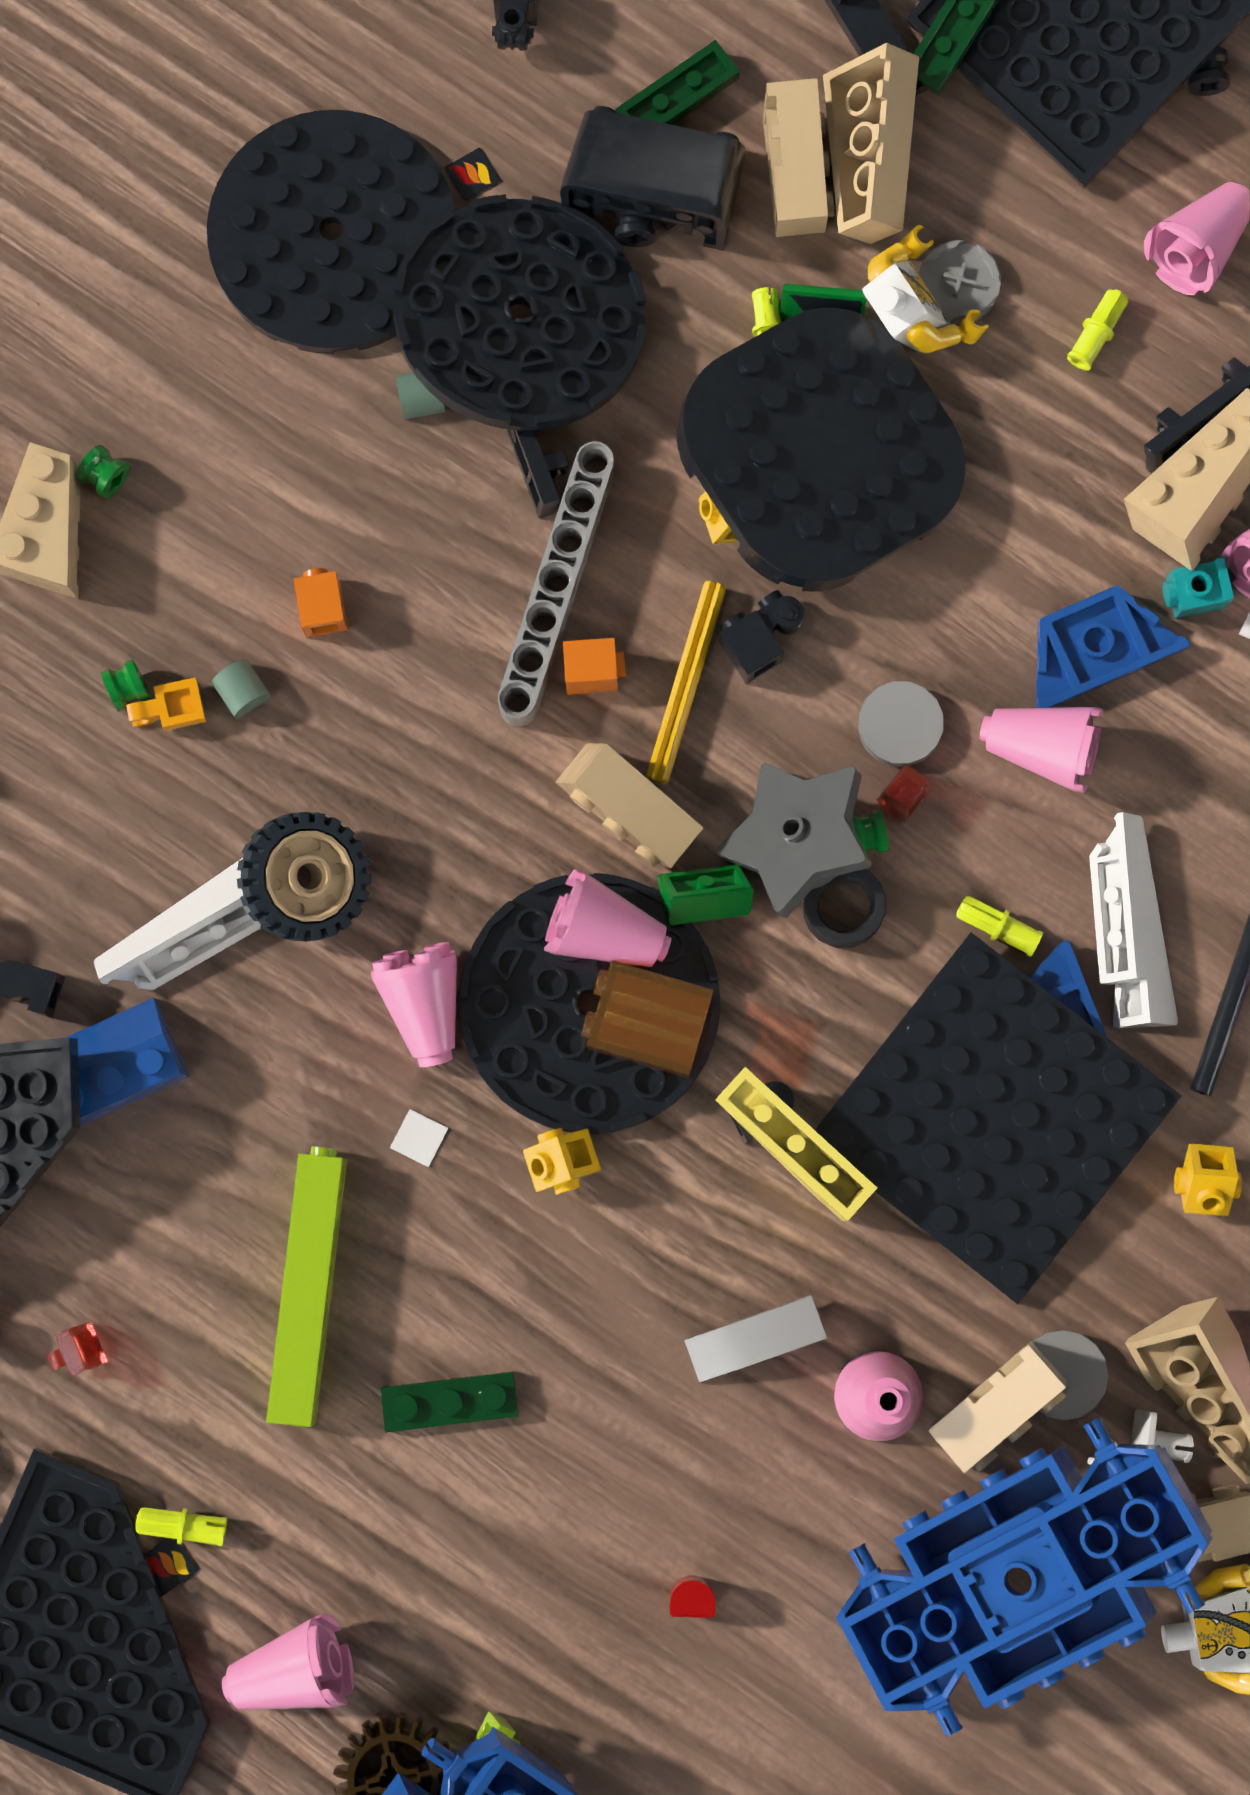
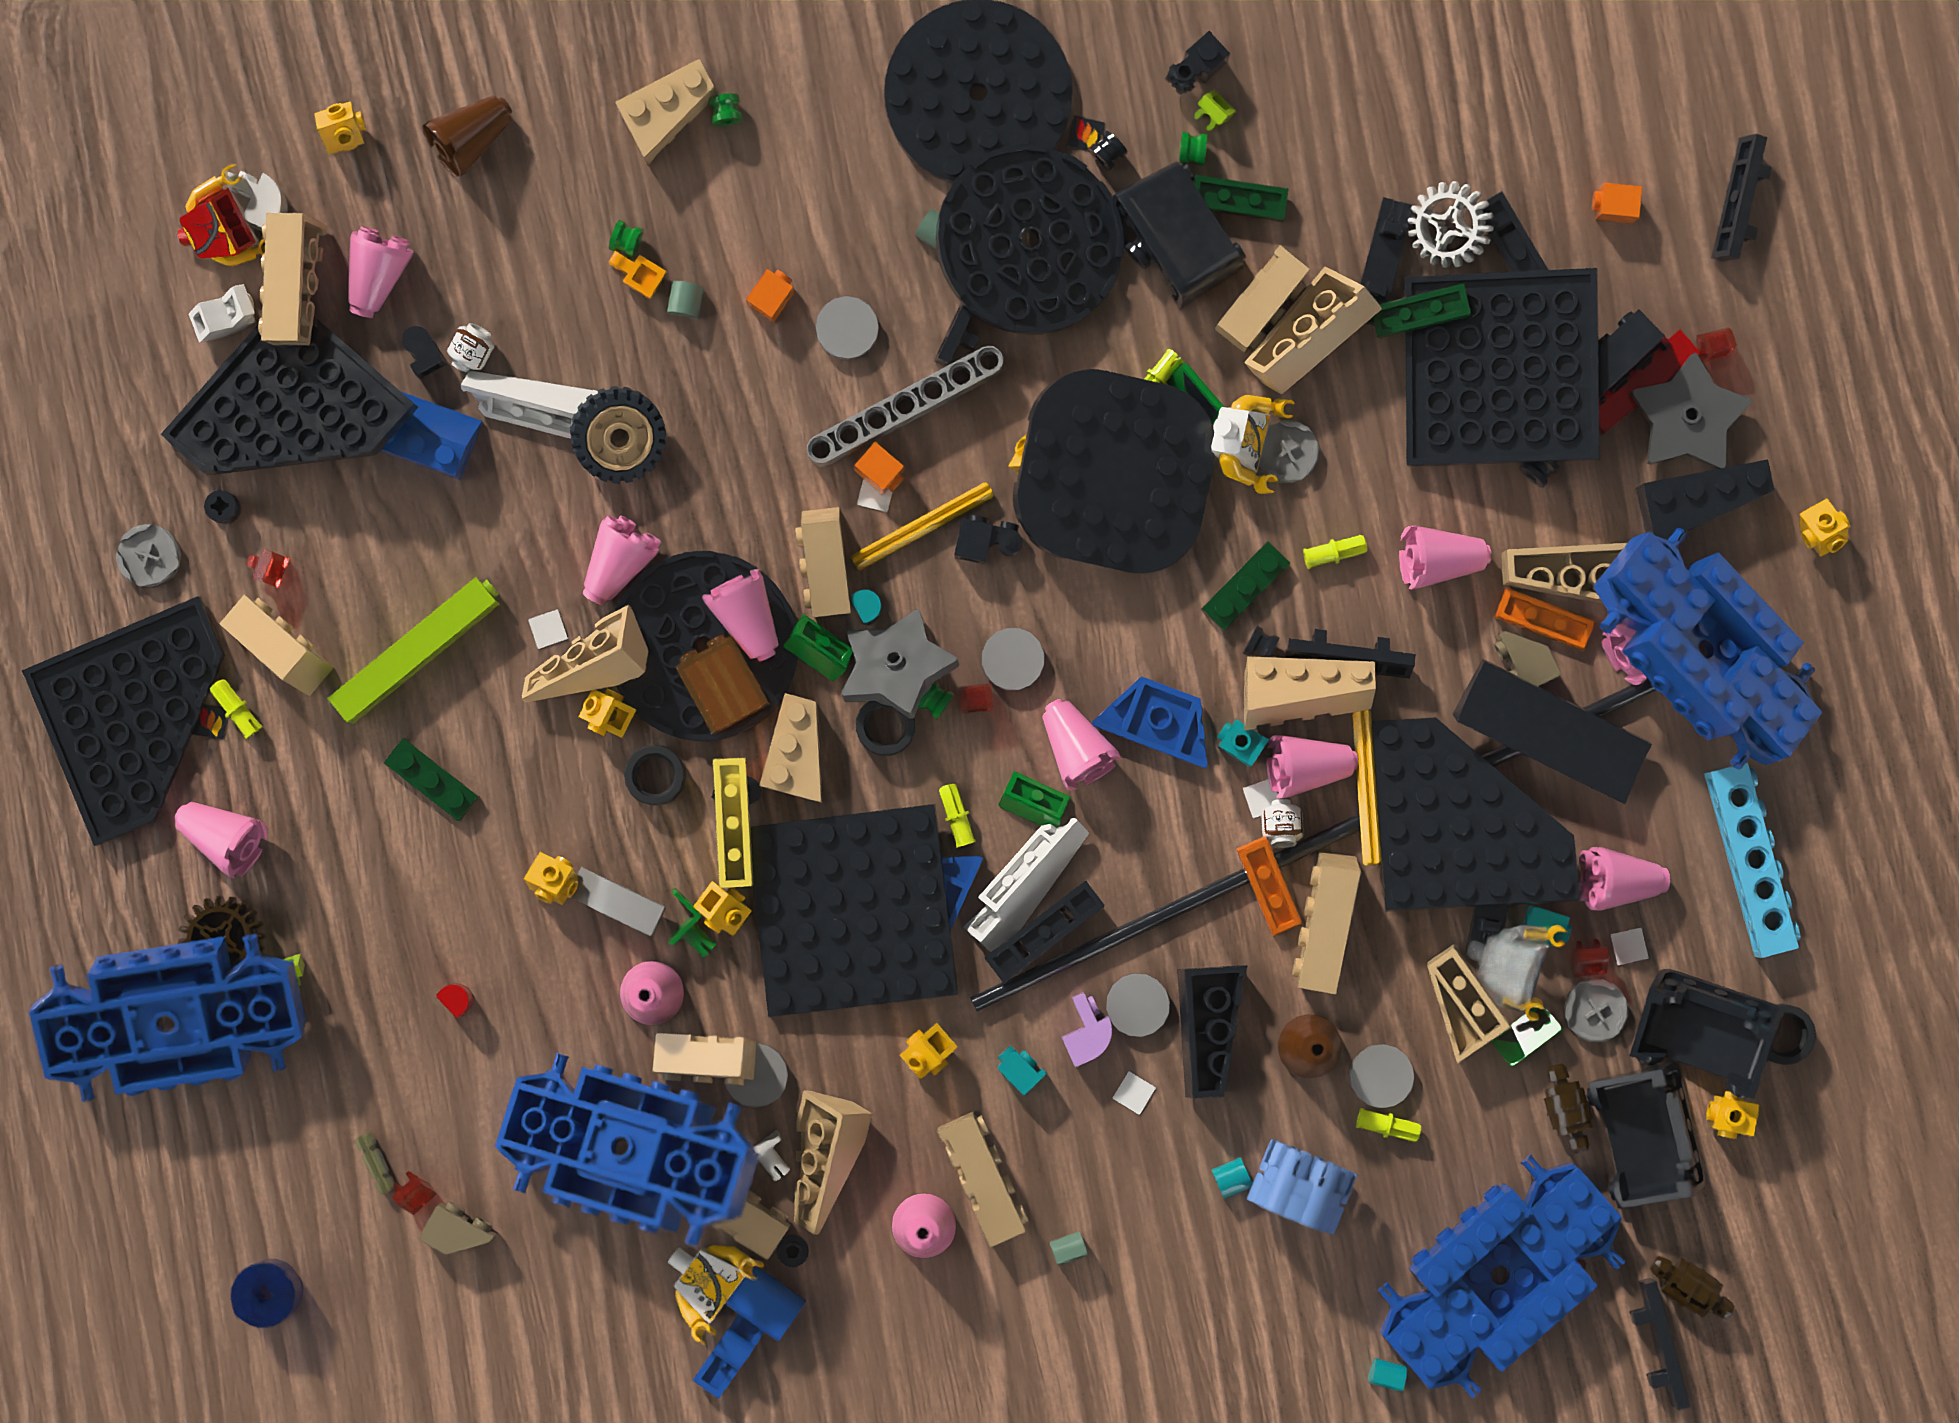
camera: 40 degrees right, 5 degrees up
none -> tan wedge [220,595,334,696]
none -> white head [447,323,494,373]
none -> tan wedge [521,605,648,703]
none -> yellow brick [524,852,578,905]
none -> black tyre [624,745,686,806]
none -> green bracket [667,887,717,958]
none -> yellow brick [693,881,752,936]
none -> tan wedge [759,693,823,803]
none -> light grey tile [815,296,879,360]
none -> teal brick [850,590,882,625]
none -> white sticker [857,479,892,512]
none -> black hinge [985,880,1105,983]
none -> green slope [998,771,1071,827]
none -> black wheel [1088,130,1128,171]
none -> green wheel [1179,132,1207,166]
none -> lime tile [1194,90,1237,131]
none -> dark green plate [1201,541,1290,631]
none -> black wheel [1242,626,1280,657]

